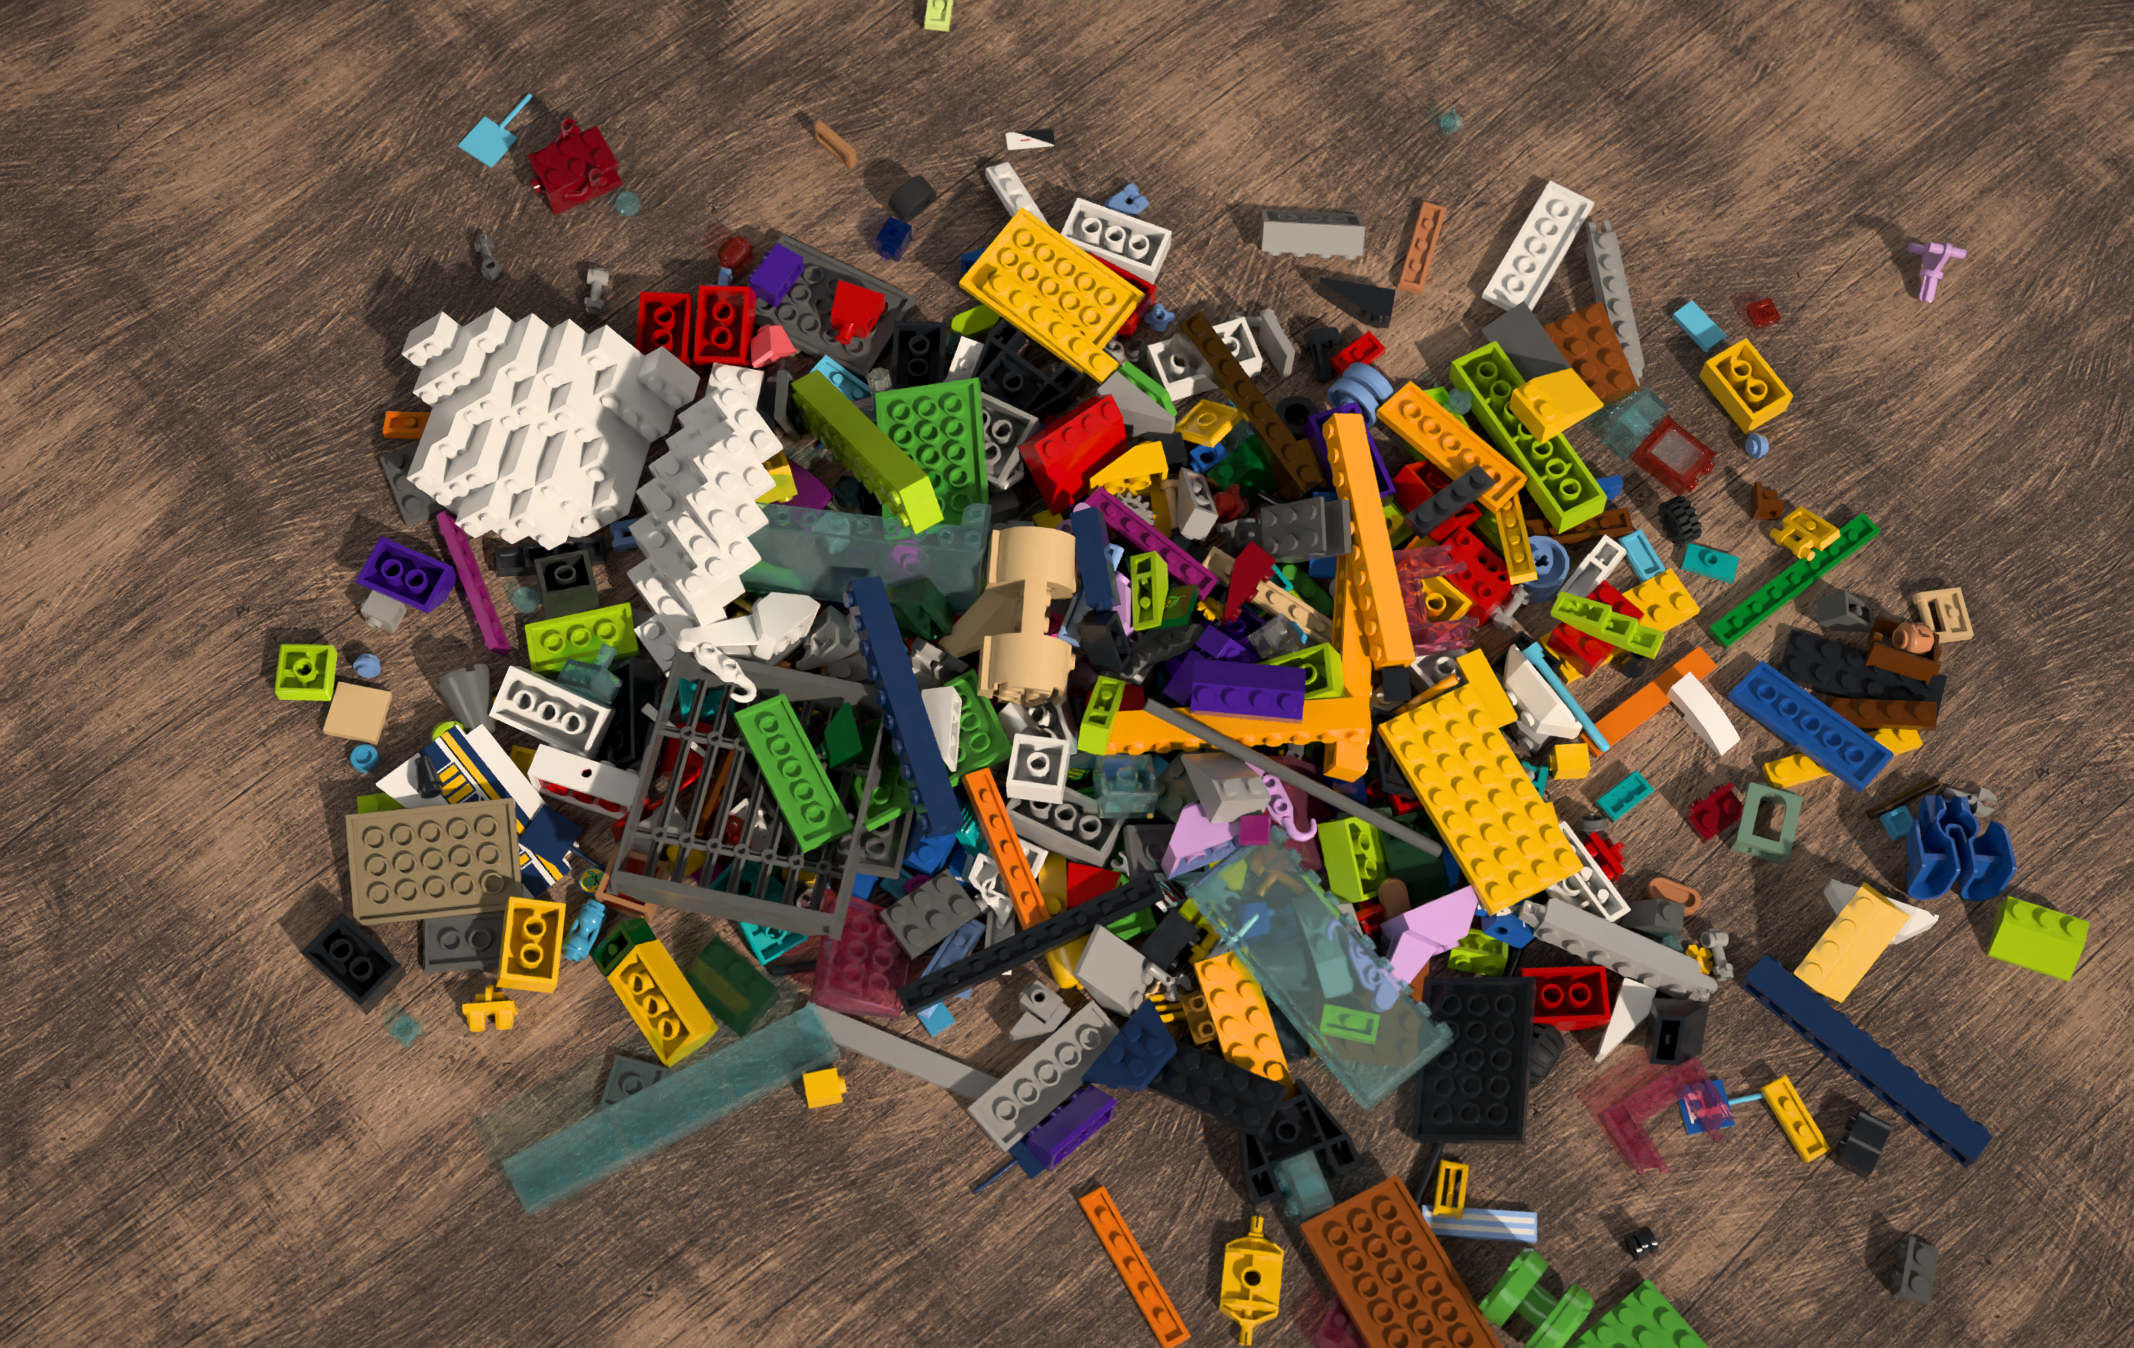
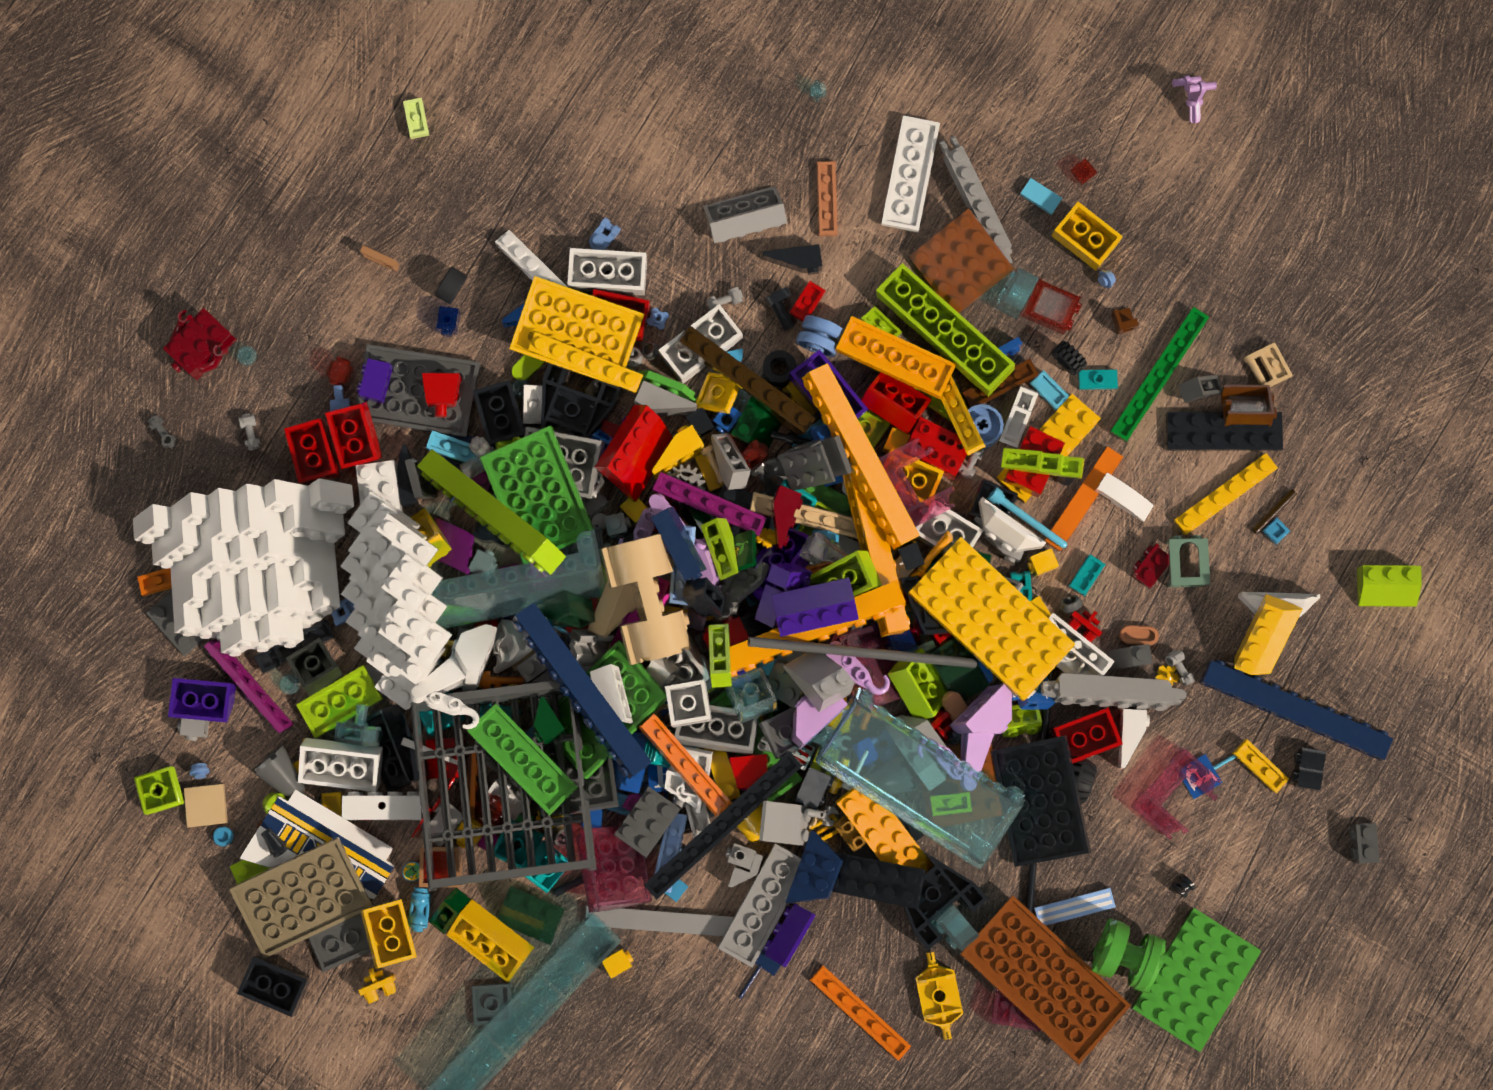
camera: 15 degrees left, 15 degrees up
clear light blue plate [389,1015,424,1048] -> none
medium azure piece [458,94,532,168] -> none
dark blue piece [518,804,607,872] -> none
coral slope [750,324,796,368] -> none
sticker [1006,129,1055,150] -> none
magenta tile [1239,815,1271,845] -> none
light grey tile [1258,311,1295,380] -> none
black plate [1403,464,1496,539] -> none
yellow tile [1433,1160,1469,1220] -> none
clear light blue plate [1444,388,1473,415] -> none
yellow tile [1455,649,1518,728] -> none
dark grey tile [1481,301,1571,382] -> none
yellow slope [1509,368,1604,444] -> none
black slope [1645,998,1710,1066] -> none
clear light blue plate [1659,935,1684,952] -> none
blue plate [1728,660,1894,793] -> none
yellow plate [1770,506,1840,561] -> none
reddish brown plate [1825,698,1937,731] -> none
nougat head [1892,622,1934,657] -> none
blue piece [1905,795,2017,902] -> none
light grey bar [1943,787,1997,818] -> none

